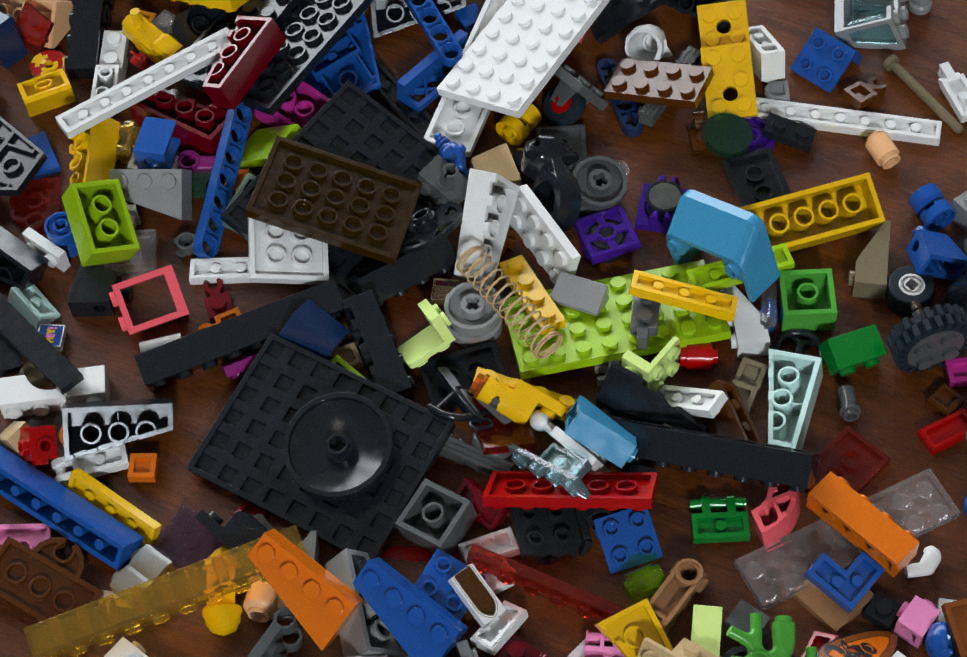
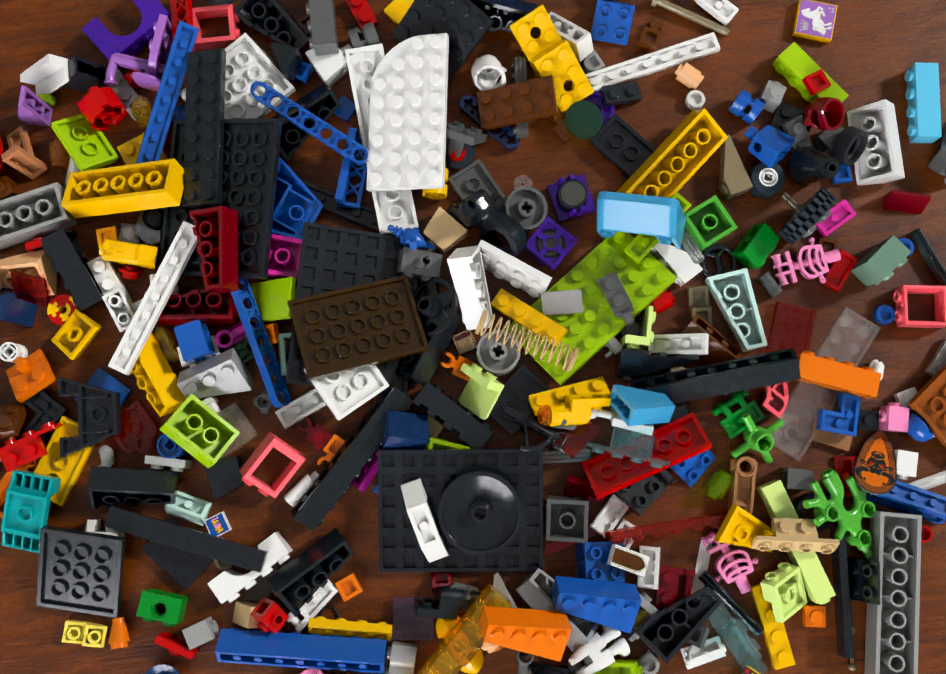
camera: 35 degrees left, 25 degrees up
yellow plate [629,270,738,322] -> none
none -> white slope [401,478,449,563]
none -> orange plate [439,352,476,381]
none -> white tile [685,90,705,111]
none -> bright green bar [730,412,785,464]
none -> bright pink torso [771,237,841,286]

